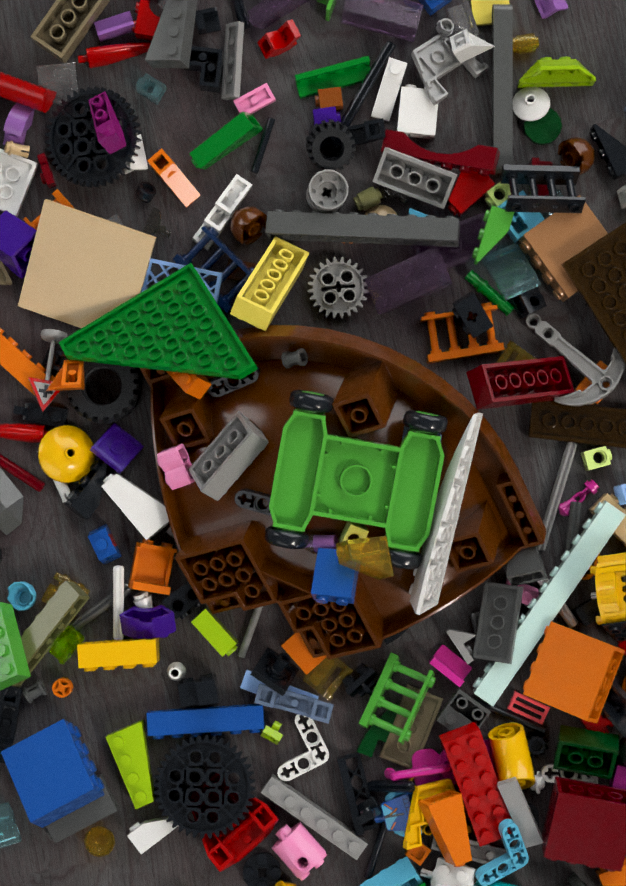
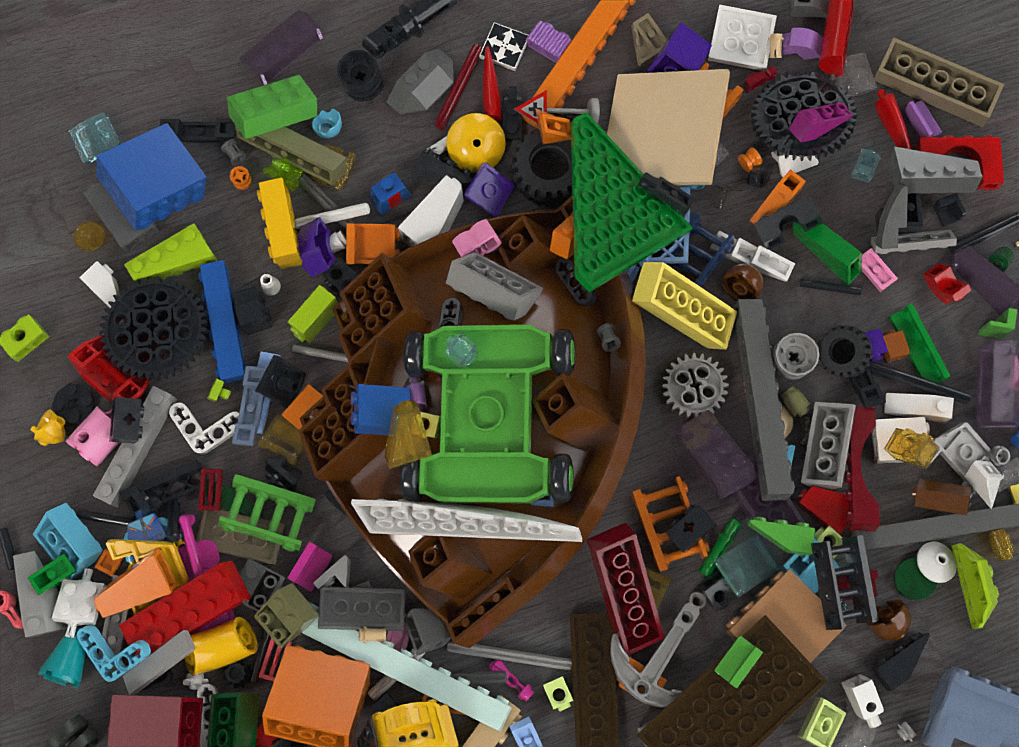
camera: 90 degrees right, 10 degrees down
none -> black brick [109,397,144,444]
none -> dark red tile [198,469,223,511]
none -> olive slope [254,583,319,649]
none -> tan pin [359,626,386,644]
none -> clear light blue head [445,334,478,366]
none -> black hinge [638,172,693,215]
none -> bright green panel [715,636,763,688]
none -> orange wheel [738,147,762,173]
none -> black arch [754,196,823,250]
none -> dark grey slope [876,183,908,249]
none -> clear yellow brick [884,428,940,469]
none -> reddish brown brick [912,479,972,515]

